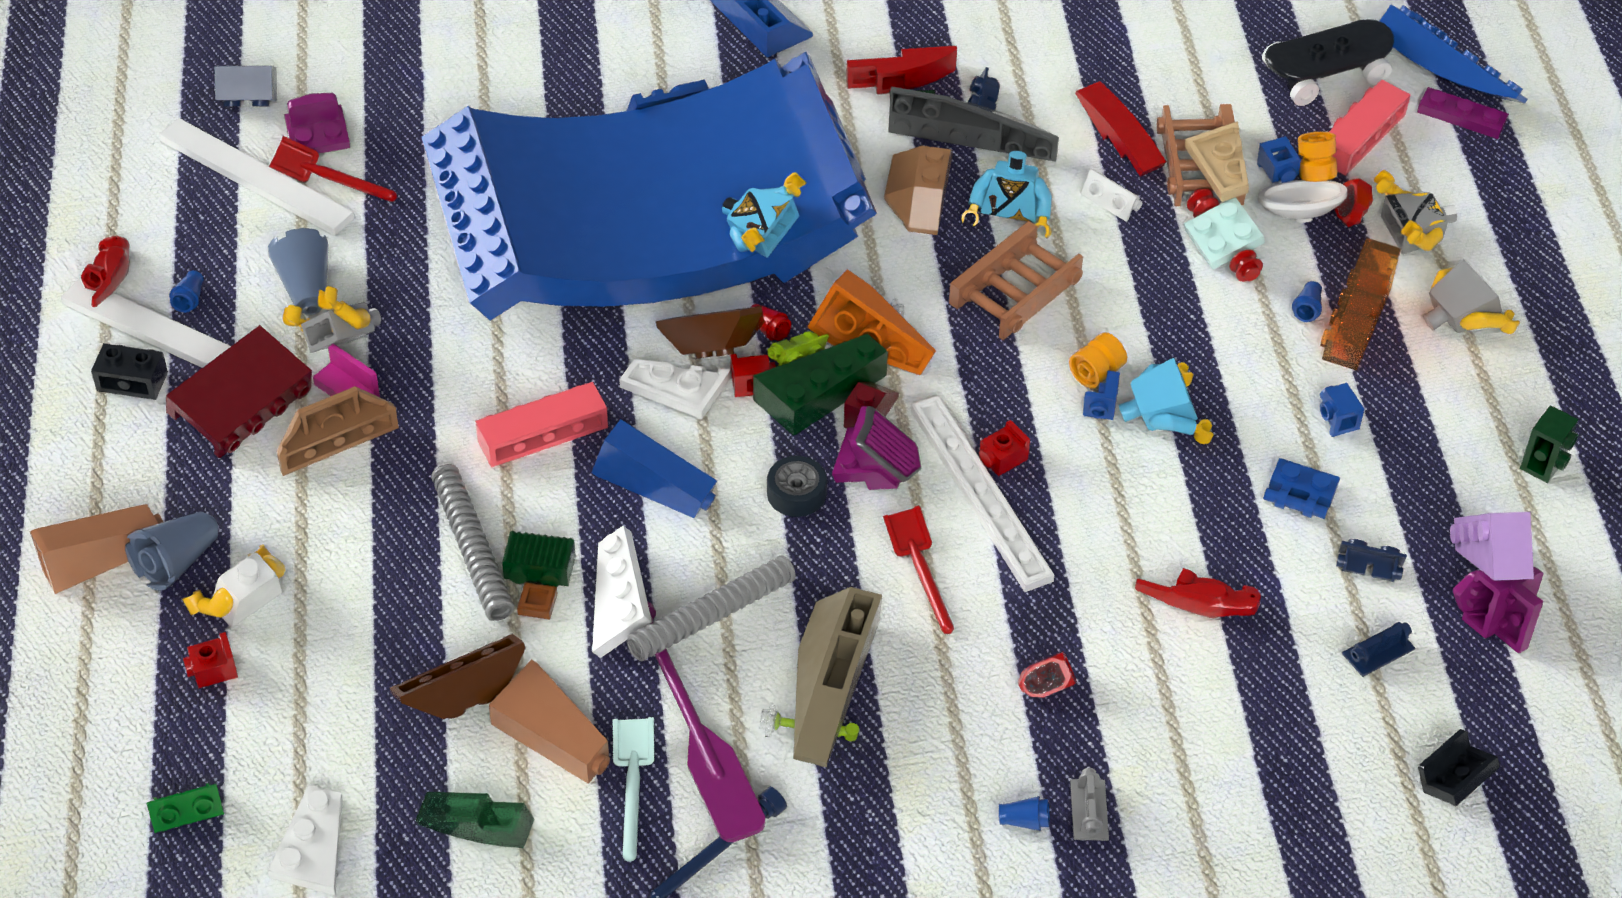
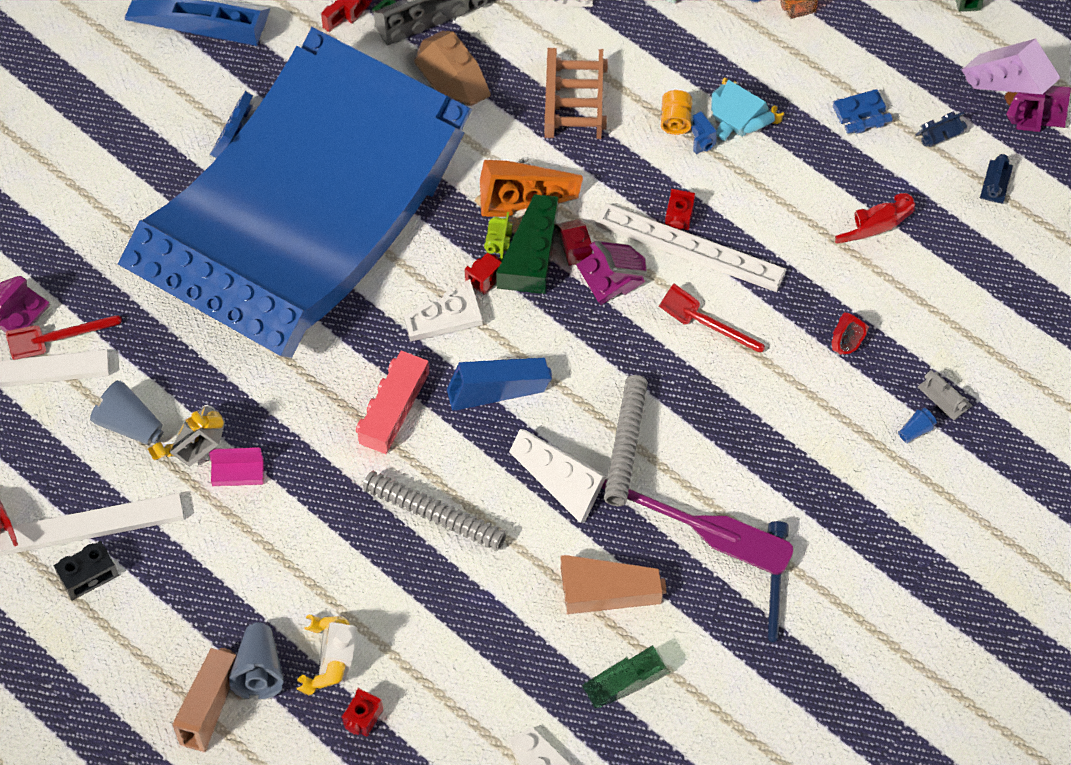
camera: 40 degrees left, 10 degrees up
dark red panel [166,325,312,458] -> none
blue cone [169,270,204,313] -> none
medium nougat wedge [276,386,399,476] -> none
reddish brown wedge [390,633,526,719] -> none
dark green brick [502,531,576,587] -> none
dark orange tile [517,582,558,620] -> none
light aqua piece [613,717,654,862] -> none
reddish brown wedge [656,306,765,359] -> none
medium azure torso [722,172,807,258] -> none
red cone [751,304,791,341] -> none
piece [759,703,859,742] -> none
black wheel [767,456,827,517] -> none
dark tan wedge [793,587,882,767] -> none
medium azure torso [961,151,1052,238] -> none
blue brick [1320,383,1365,437] -> none

